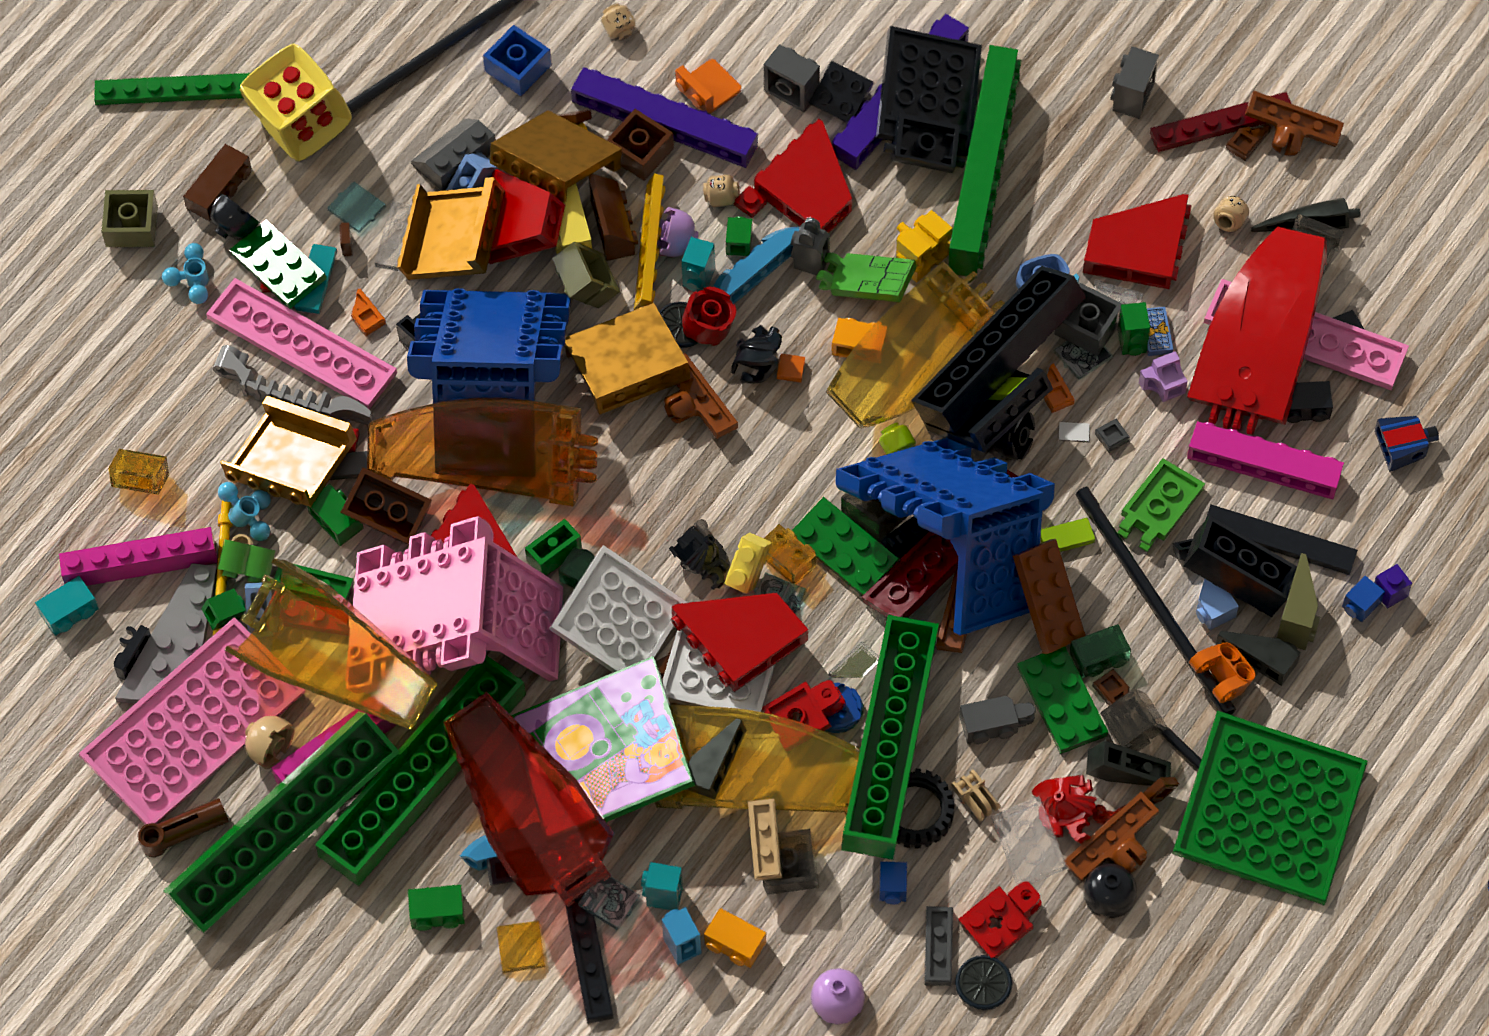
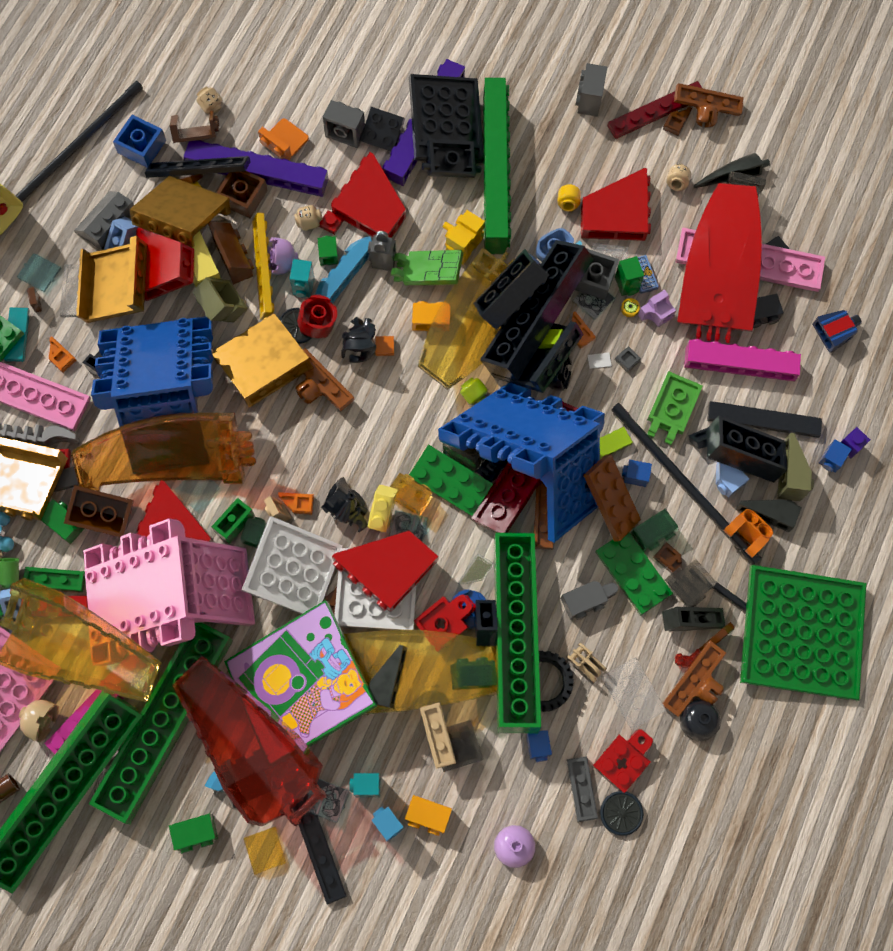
camera: 15 degrees left, 10 degrees up
red helmet [1032,775,1097,844] -> none
none -> black tile [144,156,251,178]
none -> reddish brown panel [169,110,220,143]
none -> tan plate [264,496,291,522]
none -> orange tile [278,492,314,515]
none -> clear green brick [450,657,497,690]
none -> black brick [473,249,549,330]
none -> black brick [475,600,498,646]
none -> yellow head [557,184,581,212]
none -> tile [621,298,640,317]
none -> blue brick [621,459,652,487]

